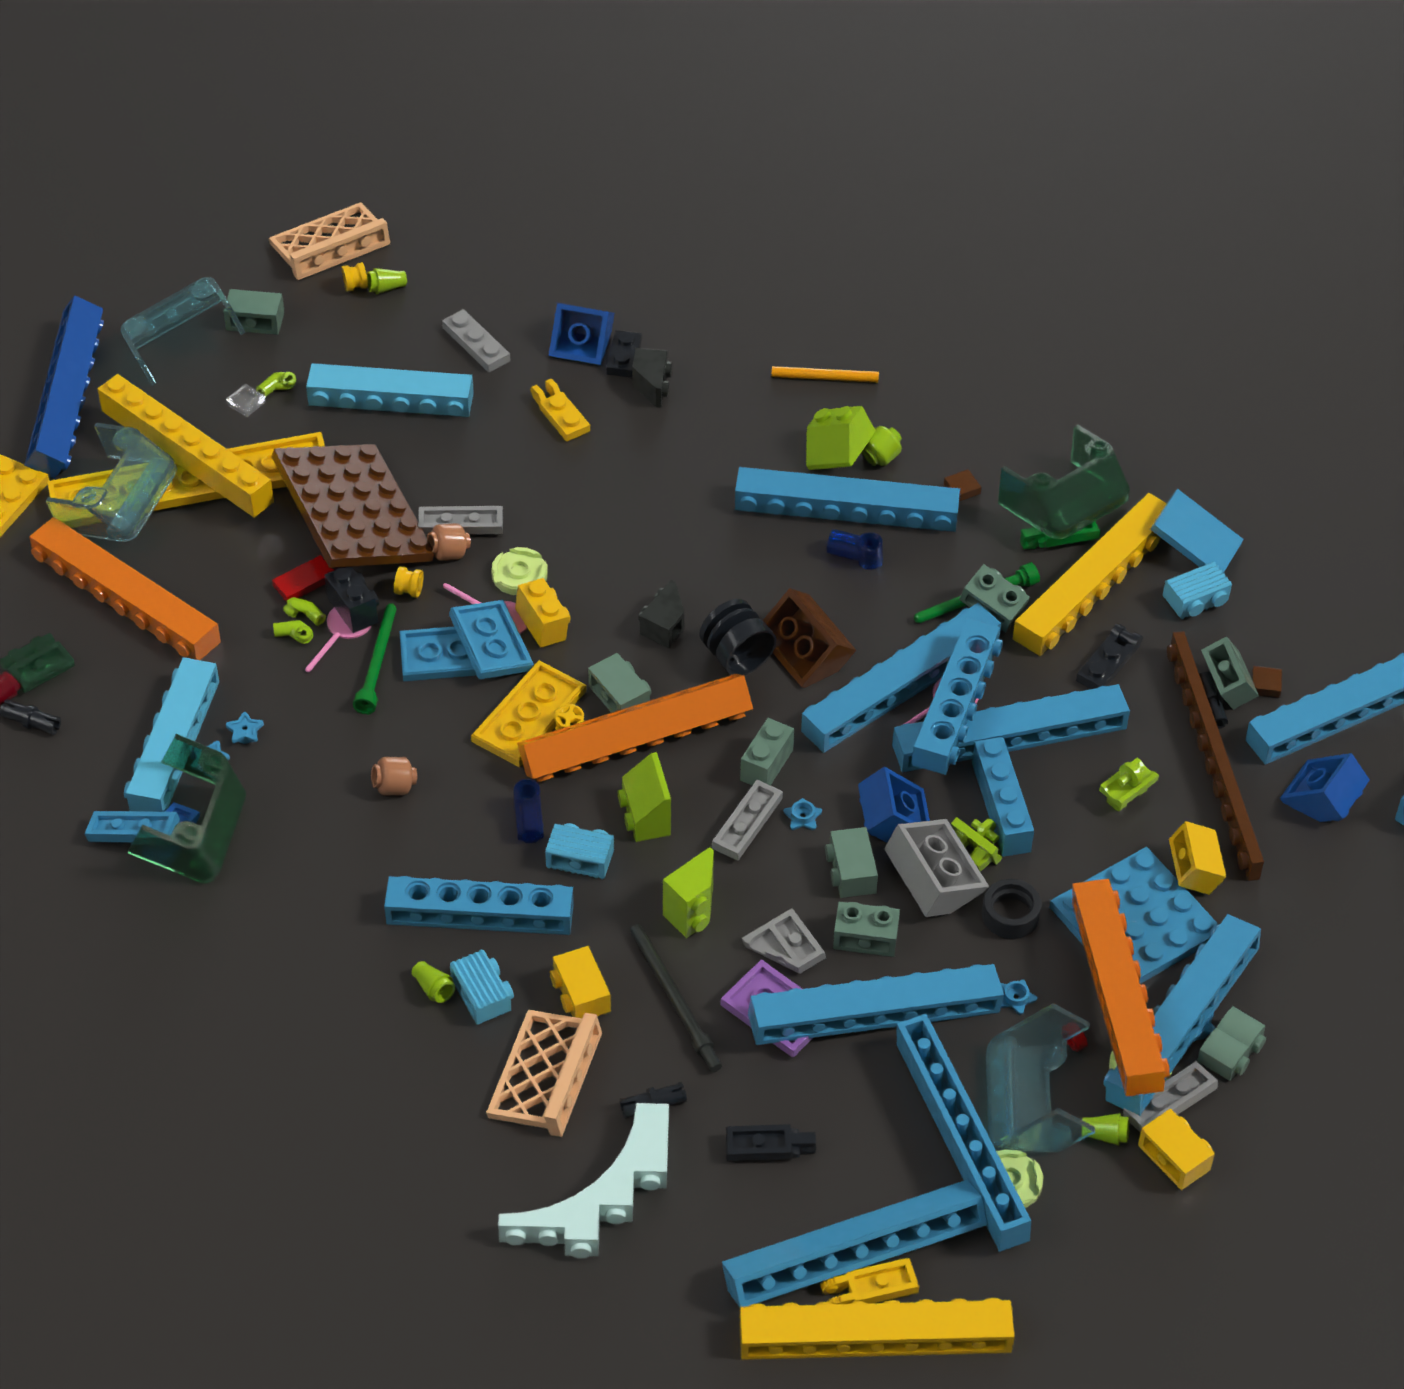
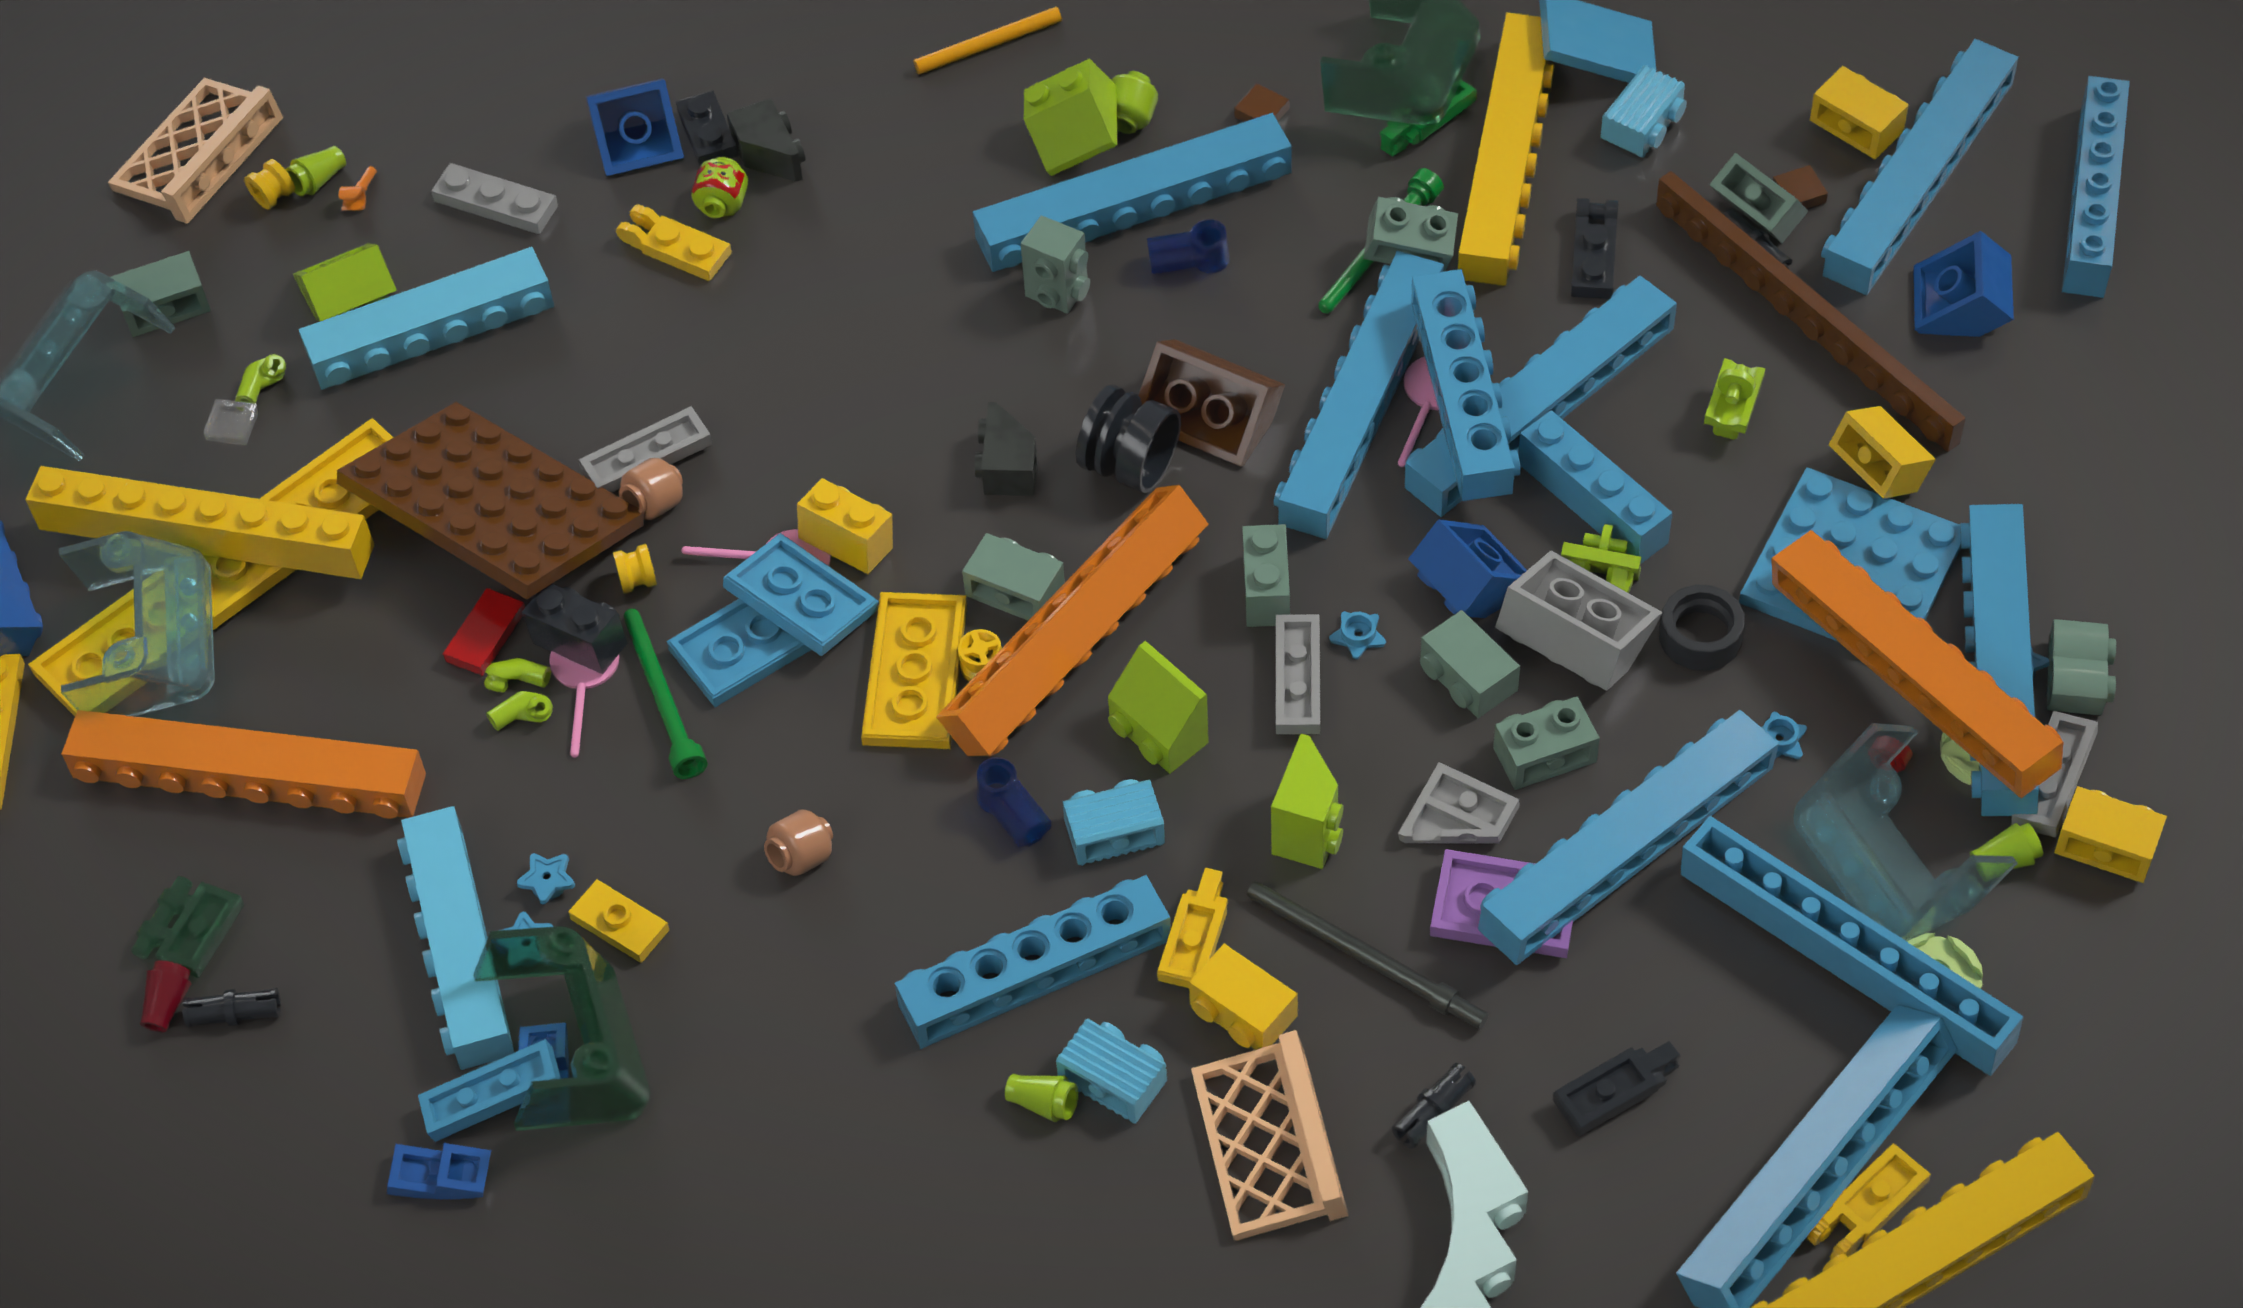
camera: 25 degrees left, 5 degrees up
yellowish green tile [491,547,548,595] -> none
none -> lime slope [293,243,397,321]
none -> orange hand [338,166,377,211]
none -> blue slope [387,1143,491,1199]
none -> yellow plate [568,879,669,963]
none -> lime head [691,157,748,218]
none -> sand green brick [1021,215,1090,314]
none -> yellow hinge [1157,868,1228,988]
none -> yellow brick [1810,66,1909,159]

